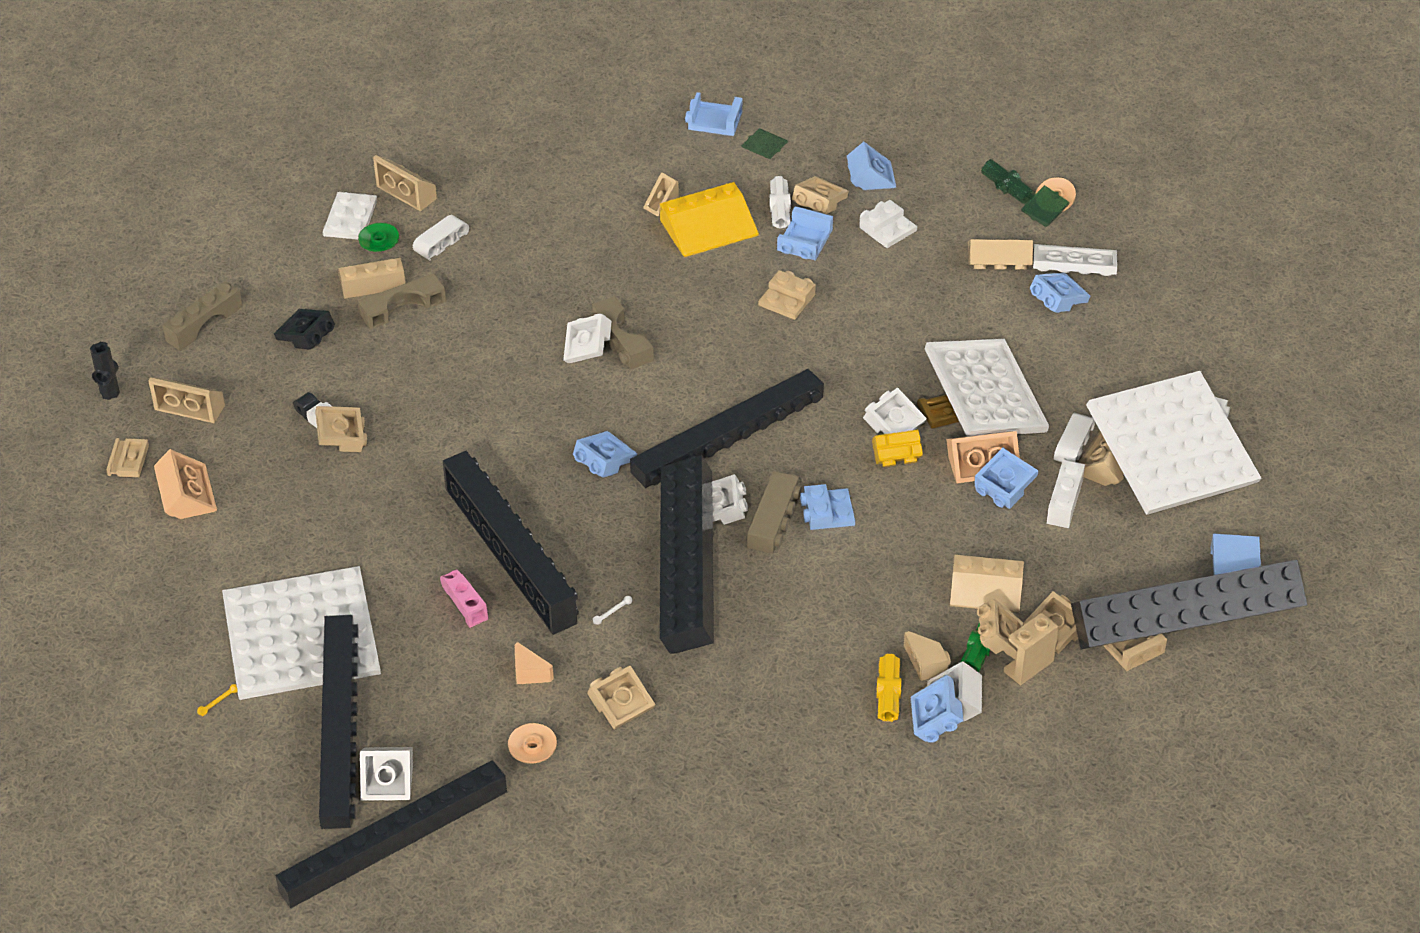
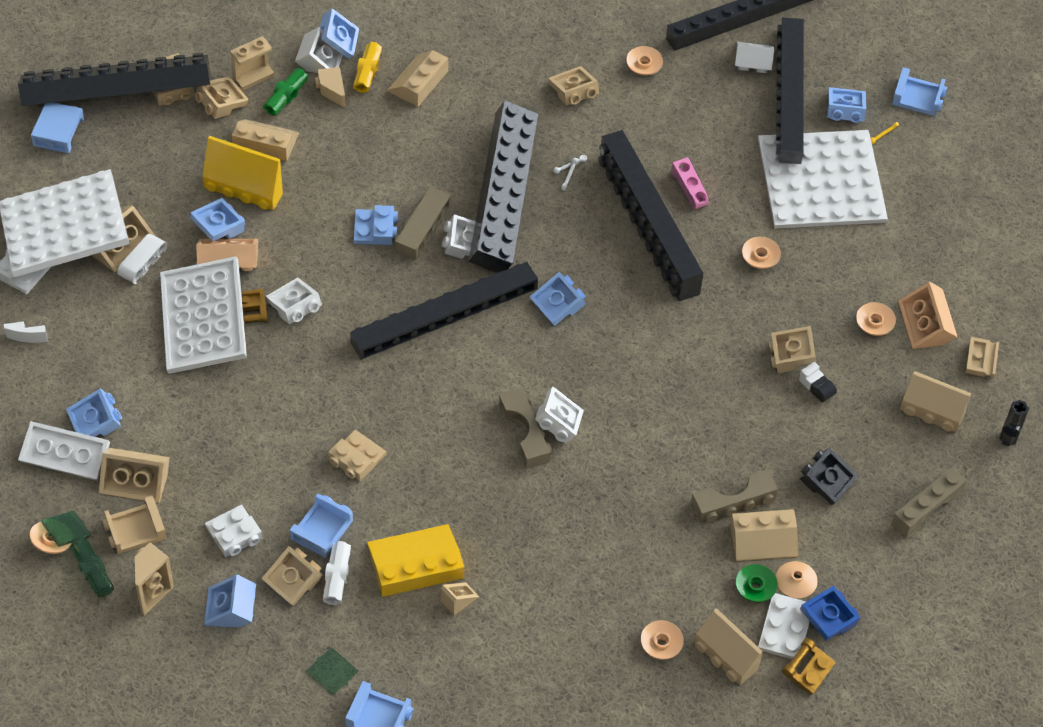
camera: 175 degrees left, 10 degrees up
white beam [413,215,469,261] -> none
light nougat slope [515,642,554,684] -> none
yellow brick [872,430,923,467] -> none
tan plate [977,599,1023,660] -> none
white brick [1047,460,1085,528] -> none
none -> white slope [4,321,48,343]
none -> tan panel [102,495,167,554]
none -> tan slope [135,543,174,616]
none -> yellow slope [202,136,283,210]
none -> tan slope [387,50,448,107]
none -> white hinge [561,158,579,191]
none -> light nougat dish [641,620,684,660]
none -> light nougat dish [742,236,781,269]
none -> light nougat dish [776,561,817,598]
none -> pearl gold plate [782,638,836,695]
none -> blue plate [800,586,860,641]
none -> light blue plate [827,87,866,123]
none -> light nougat dish [856,302,896,336]
none -> light blue panel [892,67,947,116]

